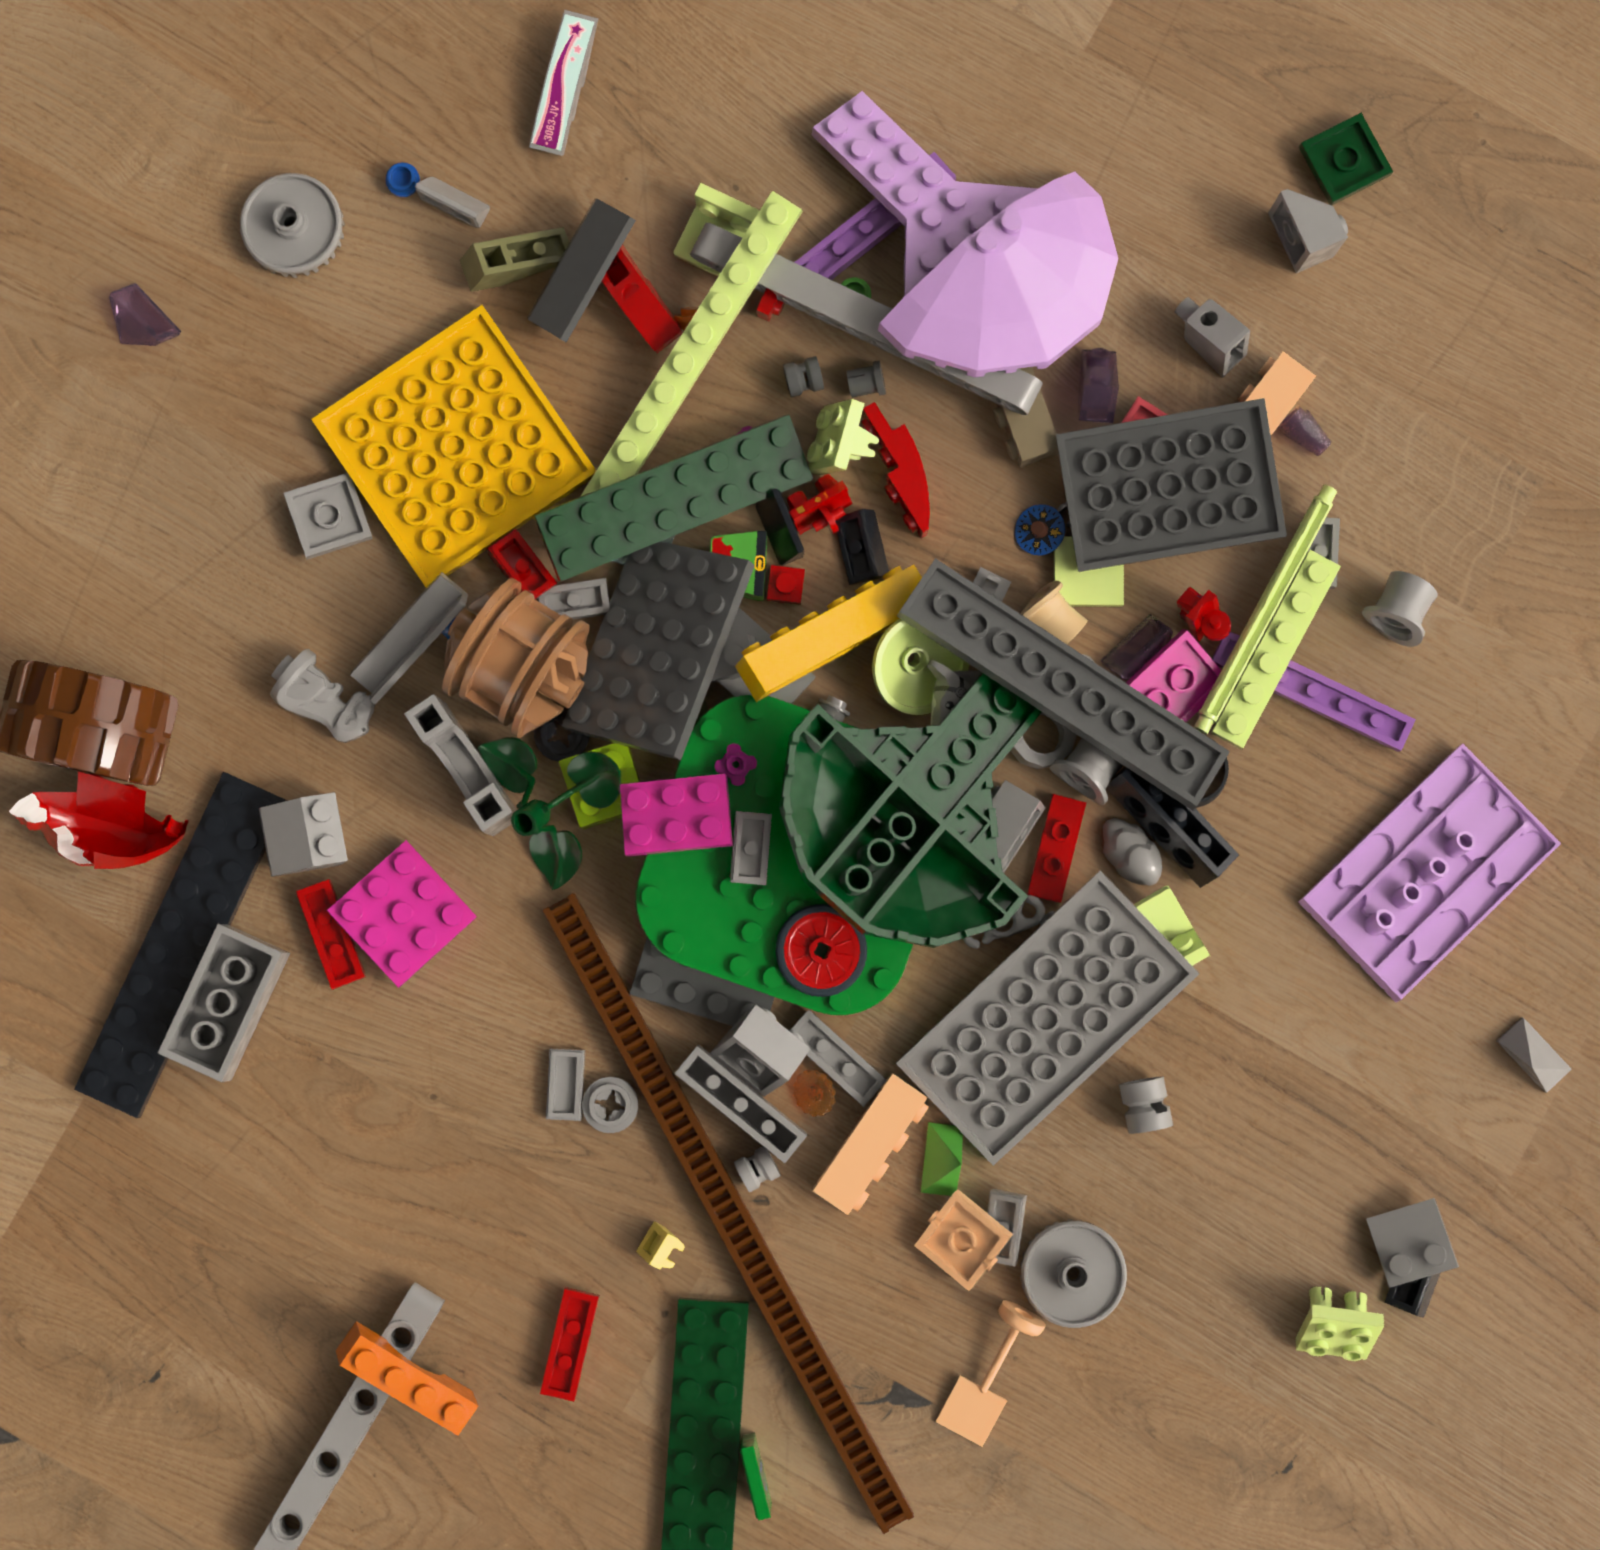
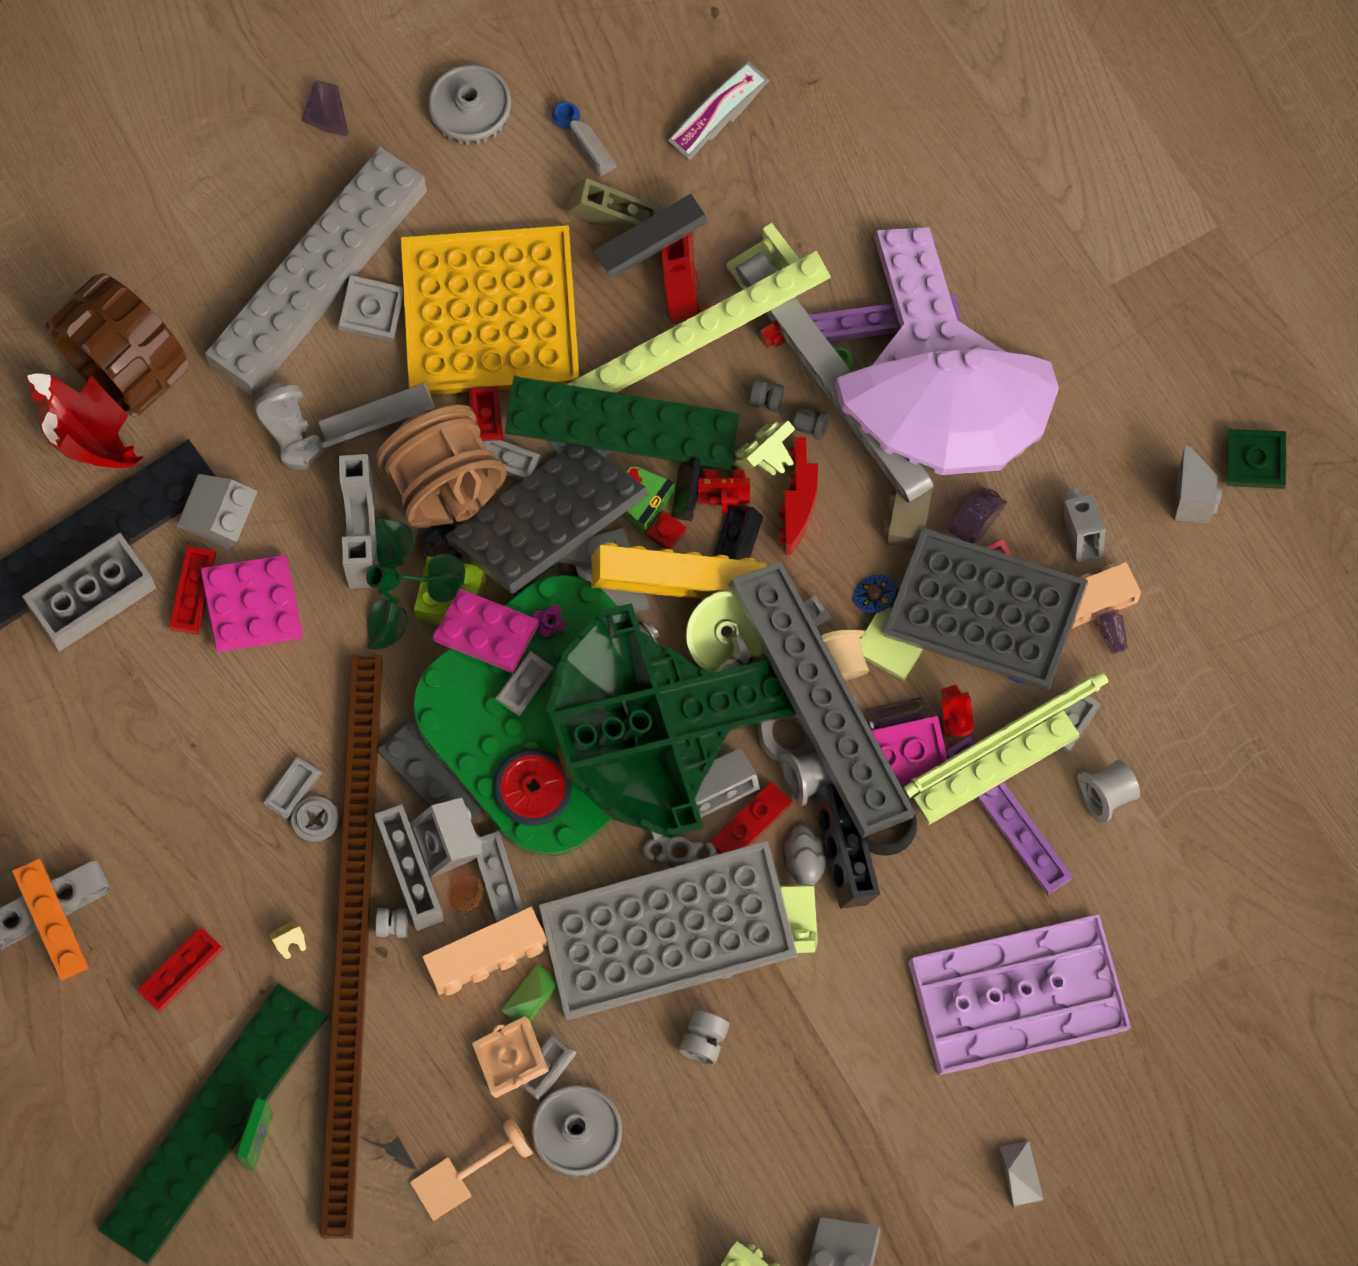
camera: 30 degrees right, 15 degrees down
none -> light grey brick [205,147,427,398]

